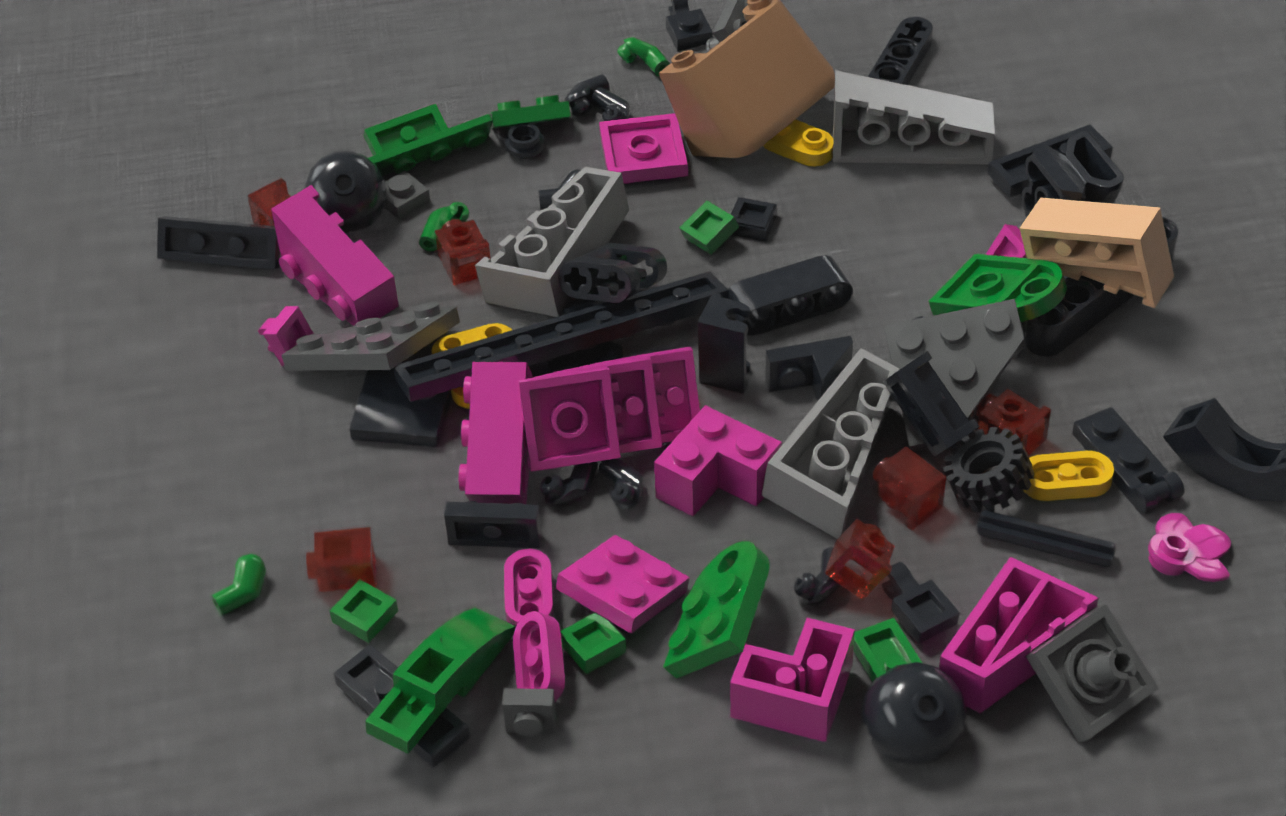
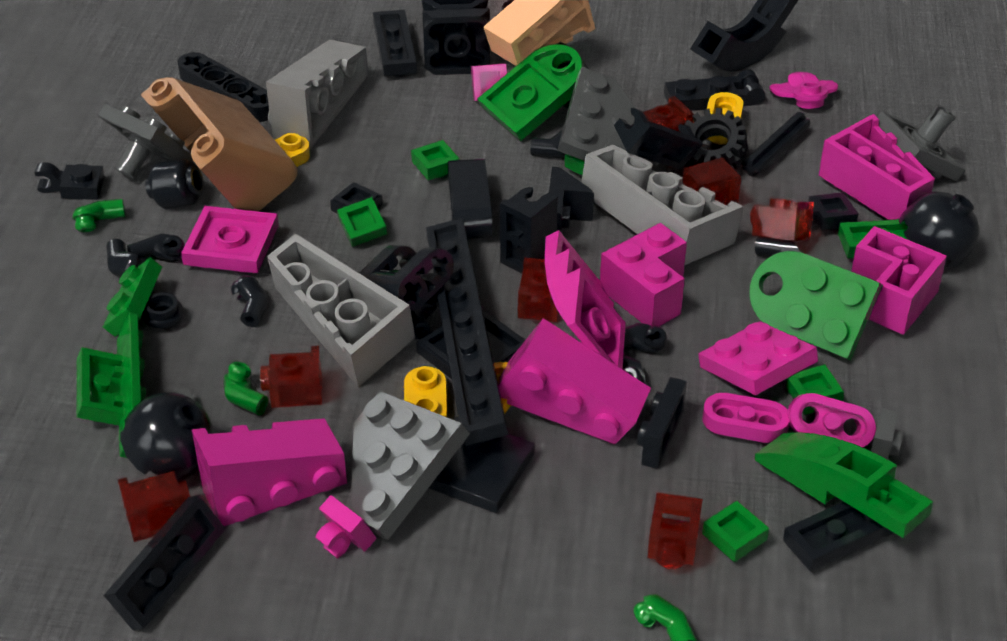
camera: 75 degrees left, 5 degrees down
none -> green plate [411,140,460,181]

